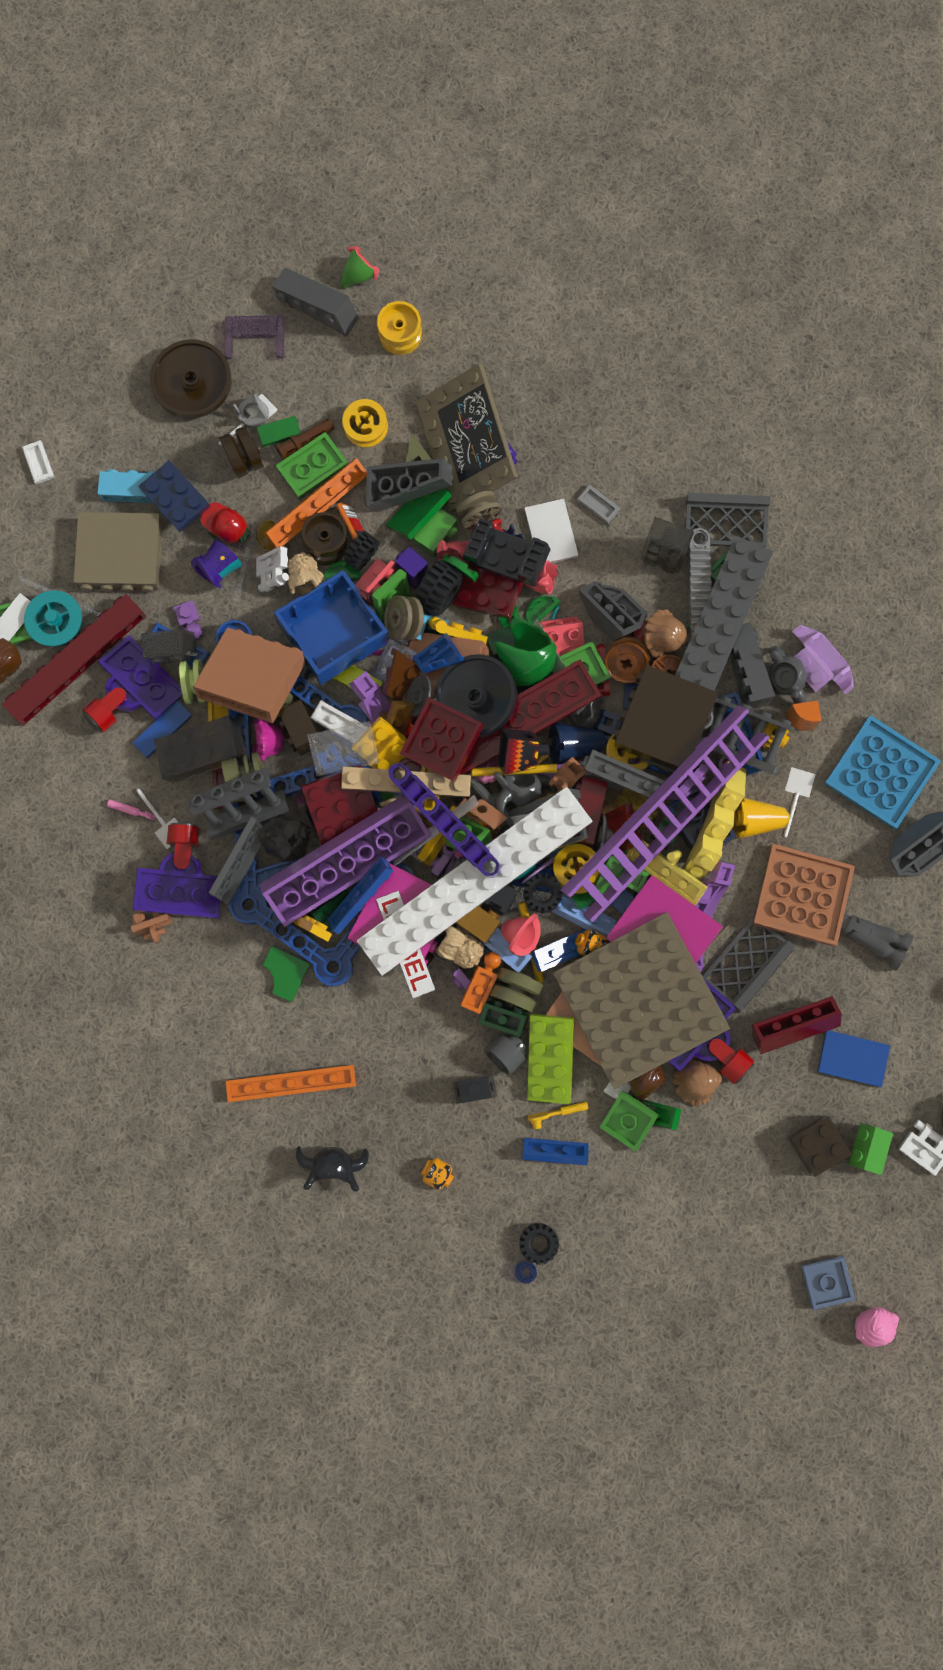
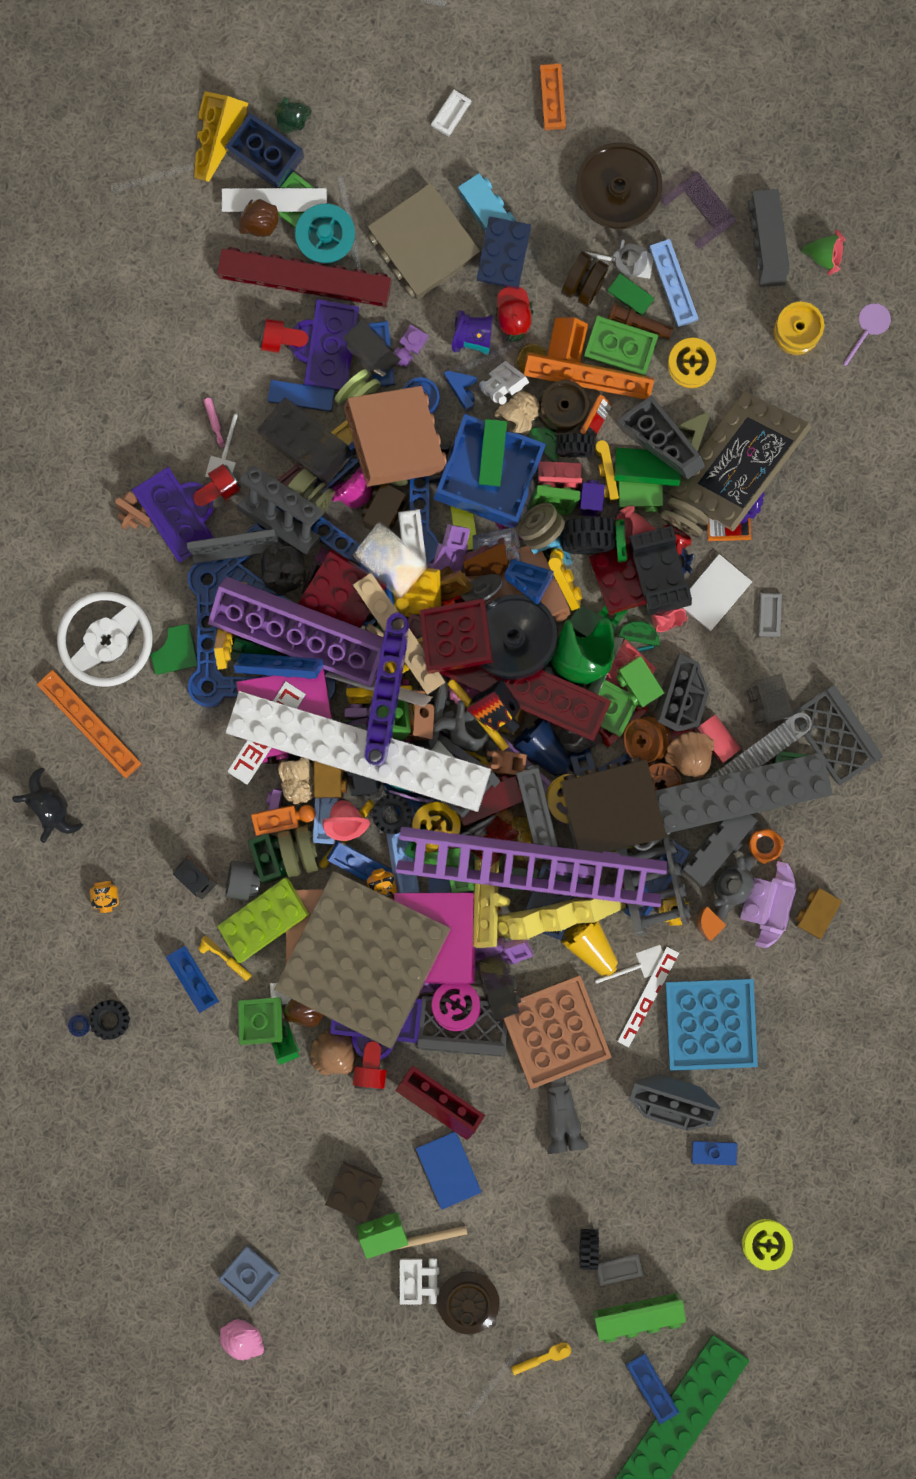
camera: 55 degrees right, 5 degrees up
none -> white piece [57,592,152,687]
none -> tan bar [396,1226,467,1250]
none -> dark pink wheel [432,984,480,1031]
none -> blue slope [444,371,477,413]
none -> clear smoke brick [475,953,521,1021]
none -> green tile [479,419,507,486]
none -> orange plate [540,64,566,130]
none -> orange brick [547,317,588,363]
none -> yellow plate [595,440,619,503]
none -> bright green brick [616,656,664,707]
none -> white sticker [617,947,679,1047]
none -> light blue plate [649,239,699,328]
none -> coral brick [695,714,742,764]
none -> slope [706,518,751,541]
none -> orange piece [747,828,784,864]
none -> pearl gold brick [795,888,842,939]
none -> lavender piece [843,303,891,366]

